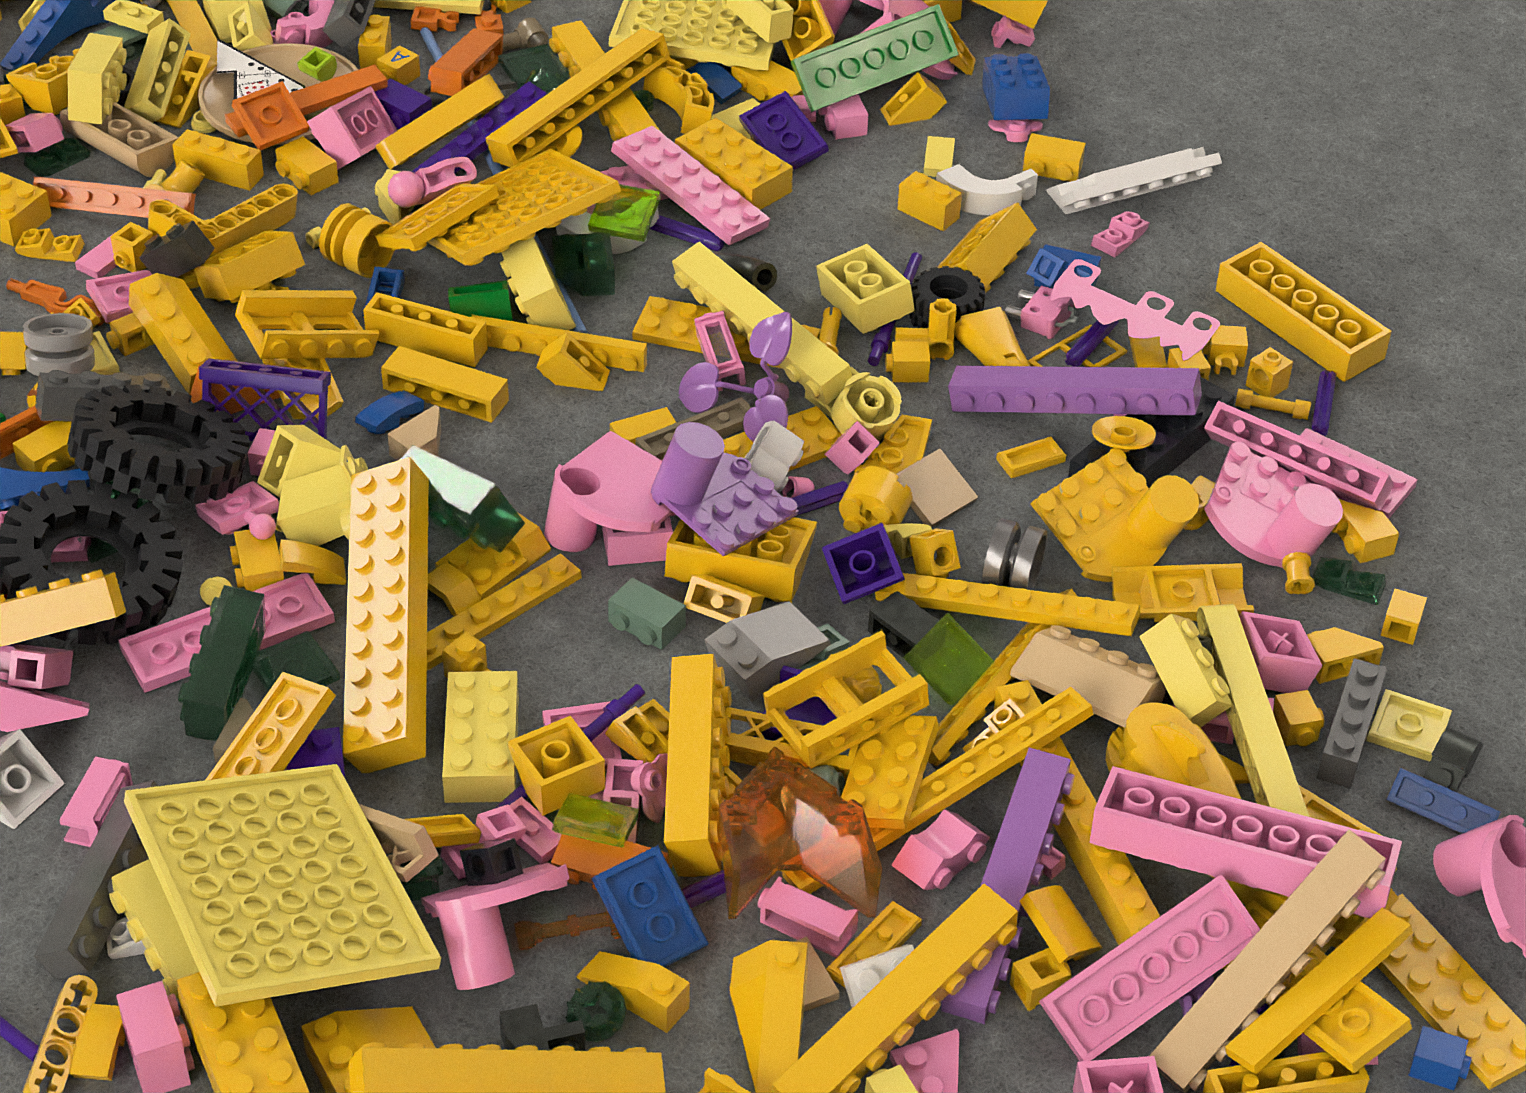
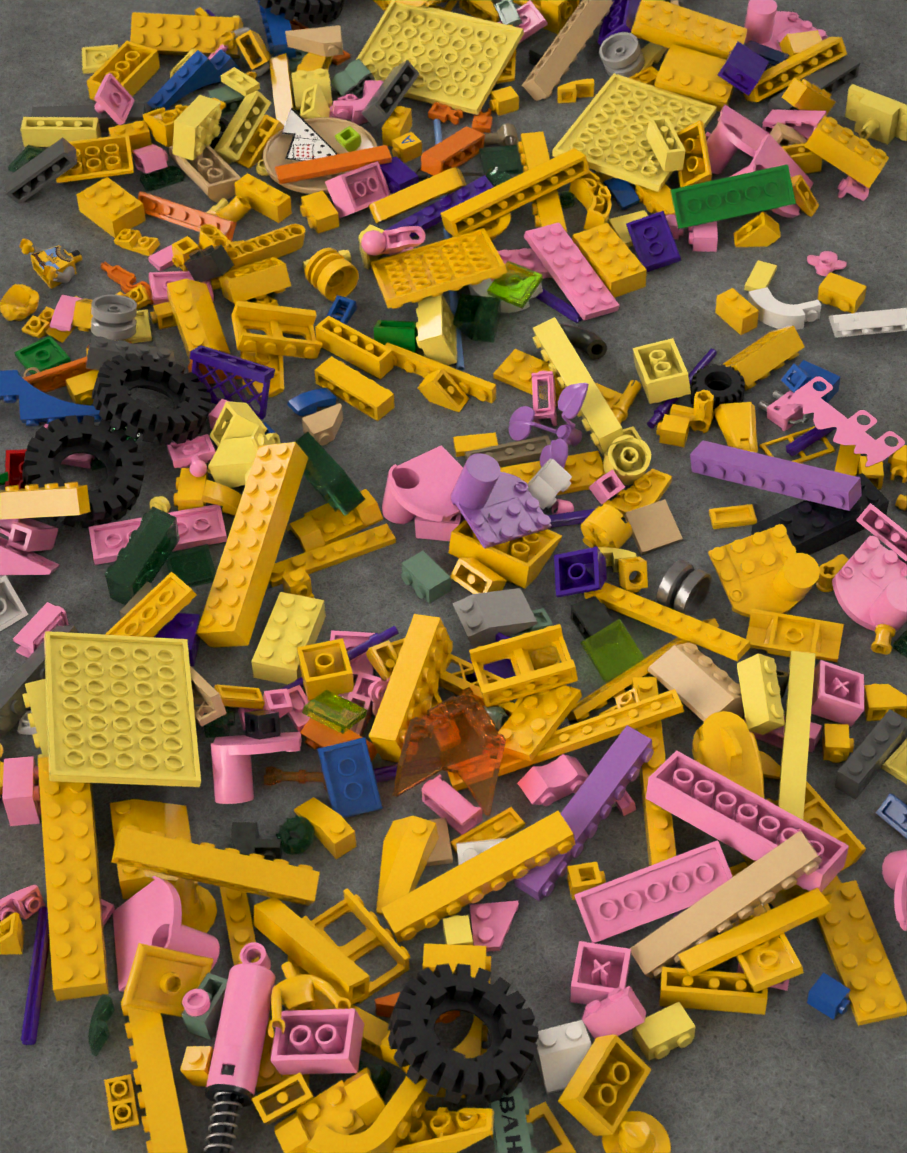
camera: 20 degrees right, 5 degrees up
orange plate [232,81,310,150] -> none
yellow plate [375,183,499,251] -> none
blue brick [982,53,1050,120] -> none
yellow slope [1019,885,1102,964] -> none
bright pink slope [1091,211,1149,257] -> none
yellow dish [1092,416,1156,452] -> none

